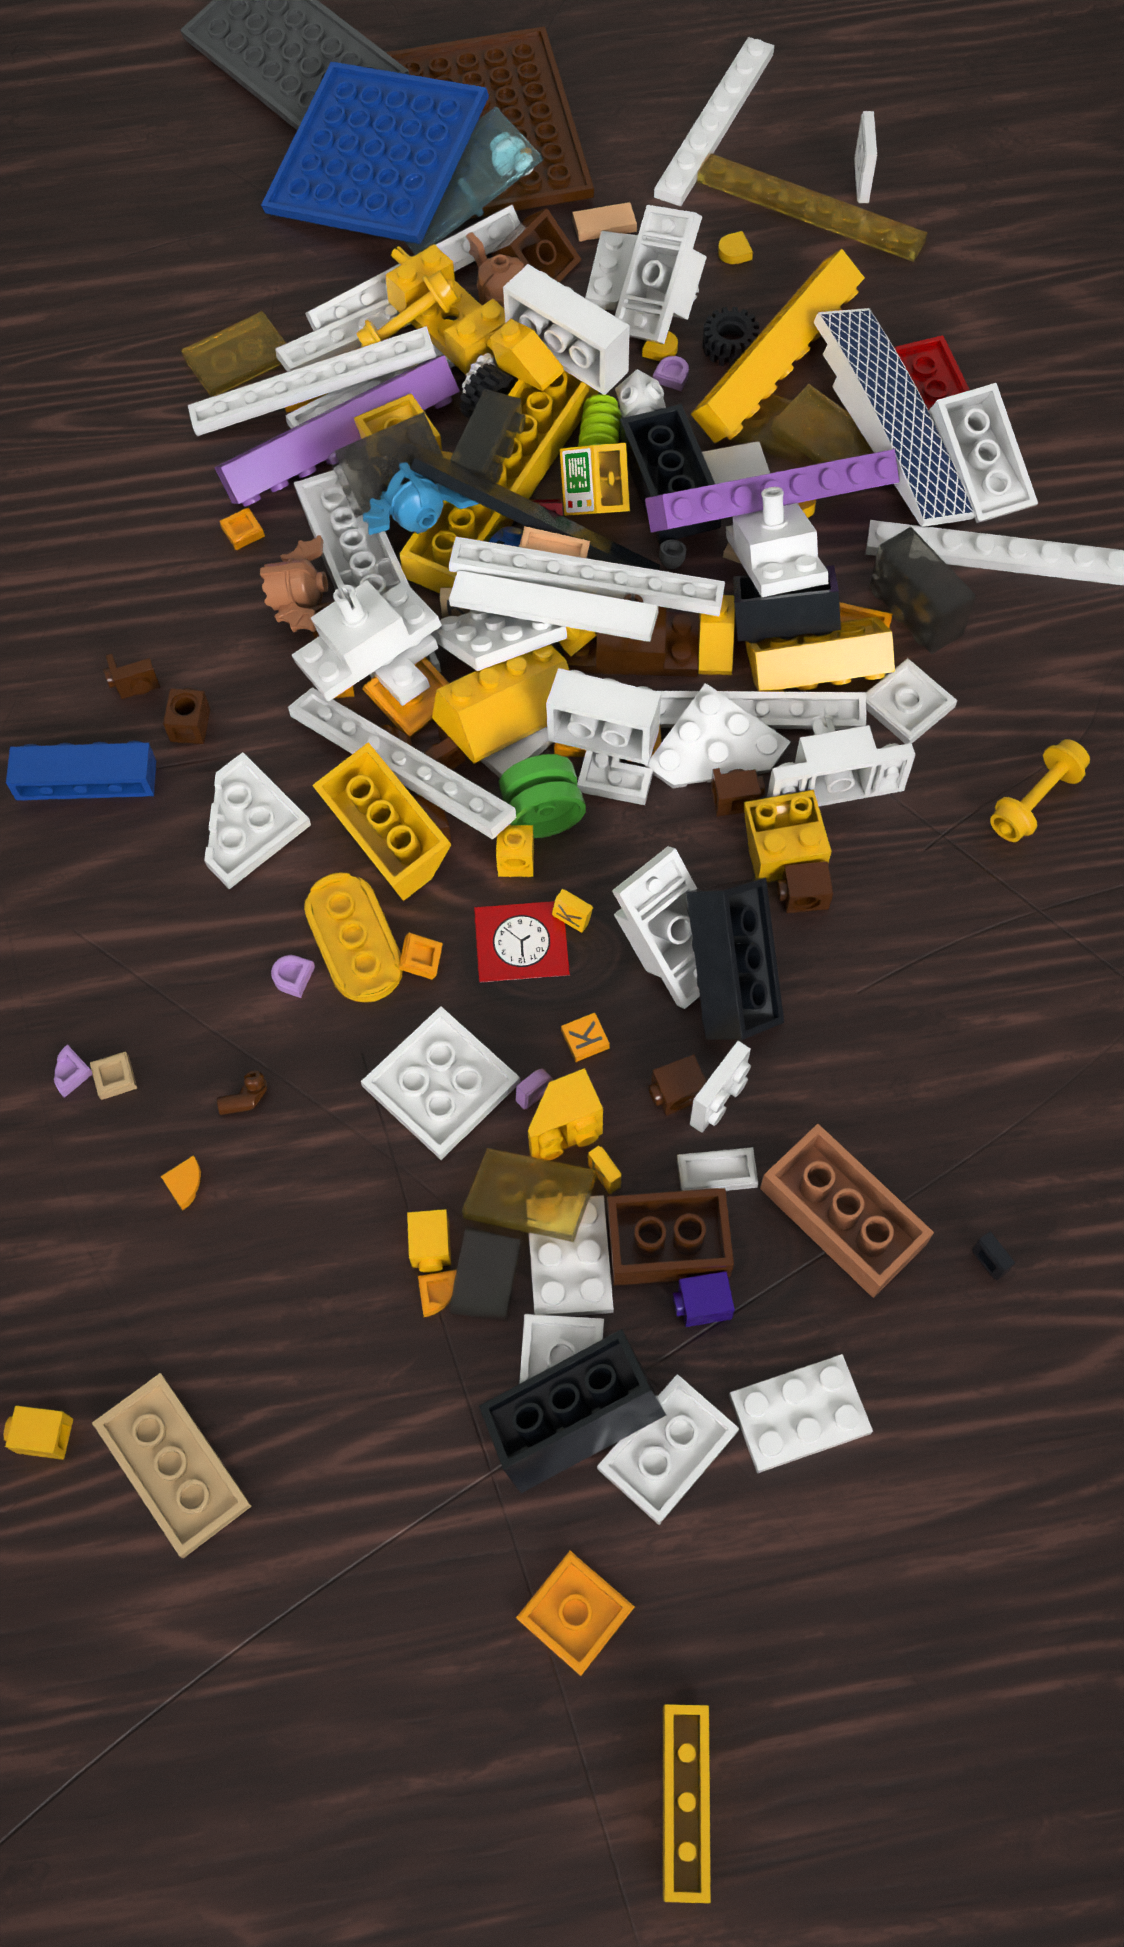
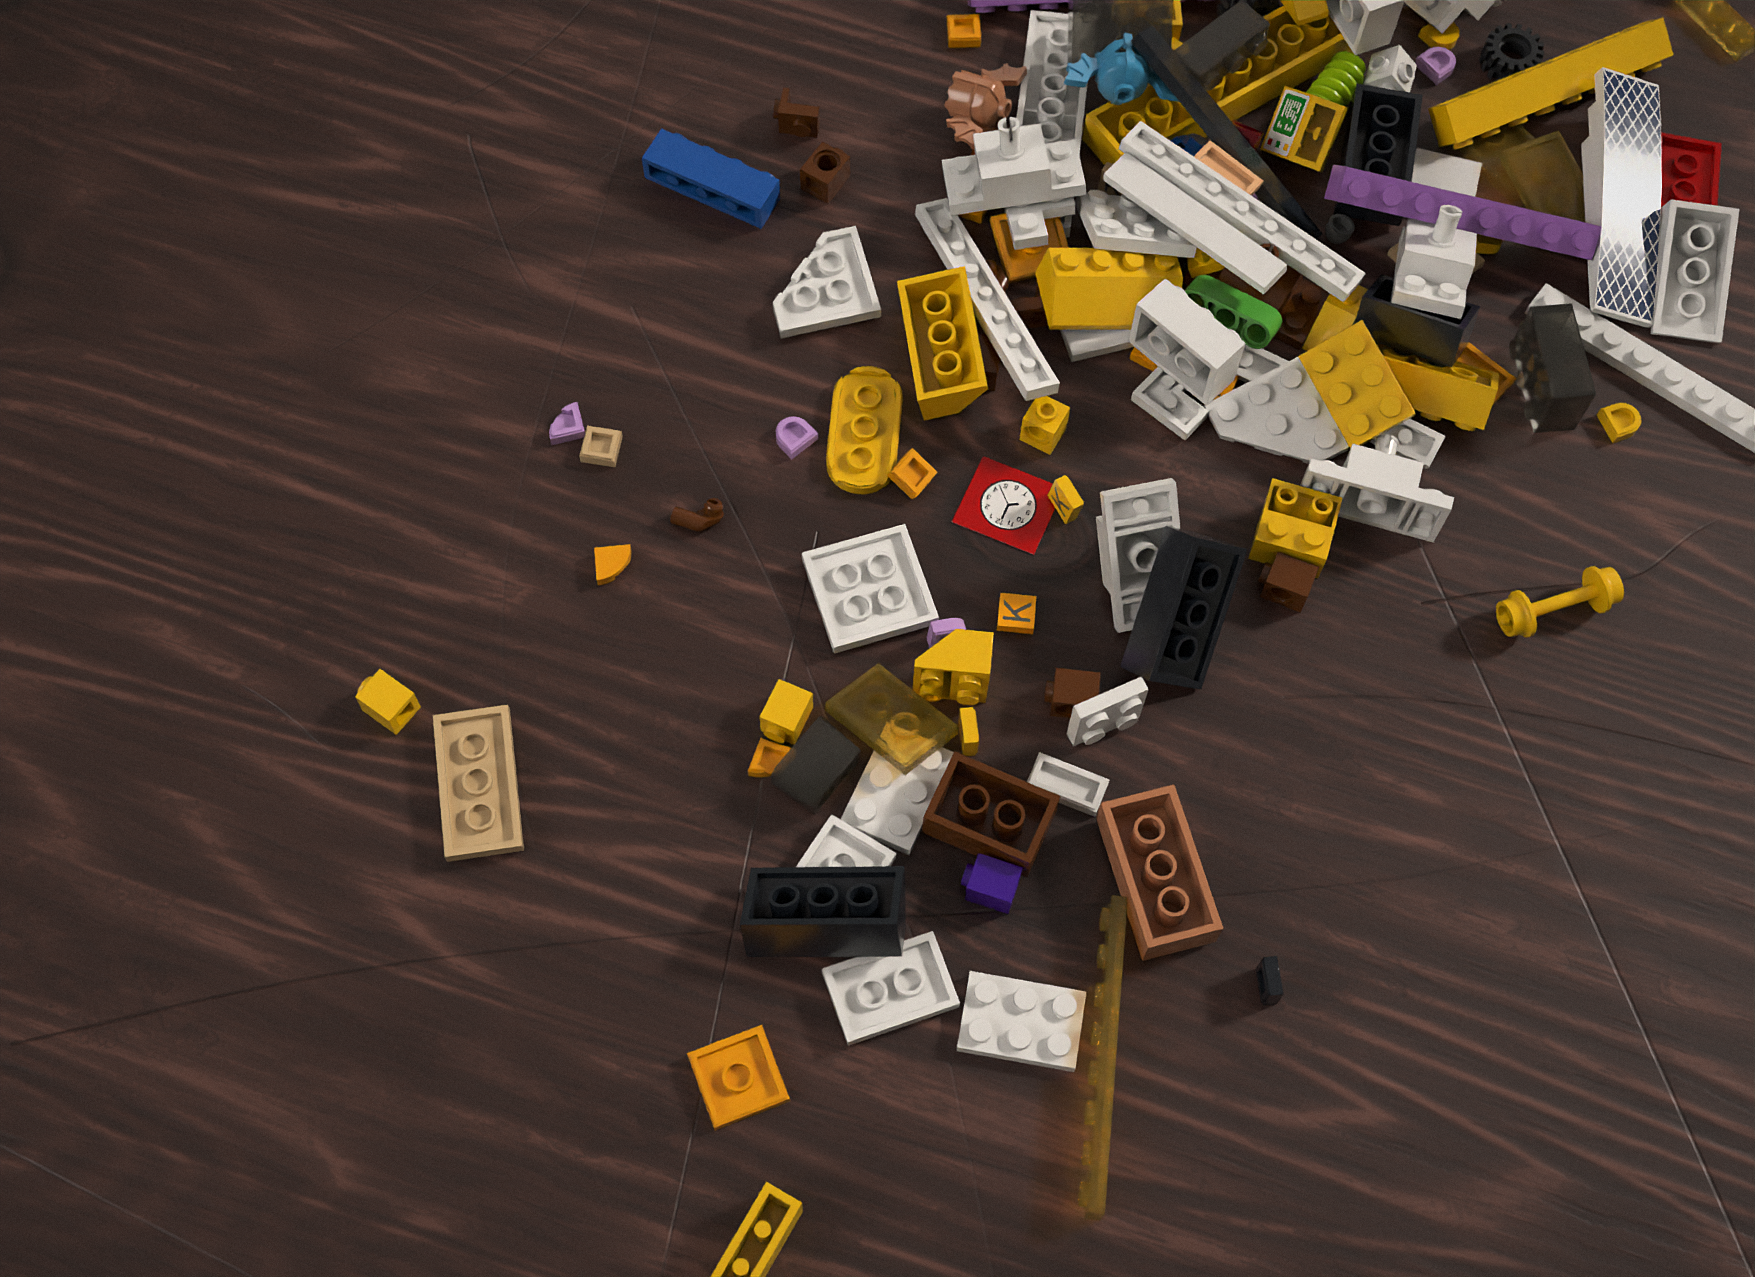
camera: 25 degrees right, 0 degrees up
bright green wheel [499,754,586,838] -> none
reddish brown brick [711,768,765,817] -> none
white tile [866,658,957,744] -> none
none -> clear yellow plate [1078,895,1128,1221]
none -> bright green beam [1185,275,1282,349]
none -> yellow brick [1298,320,1416,449]
none -> yellow tile [1597,403,1641,443]

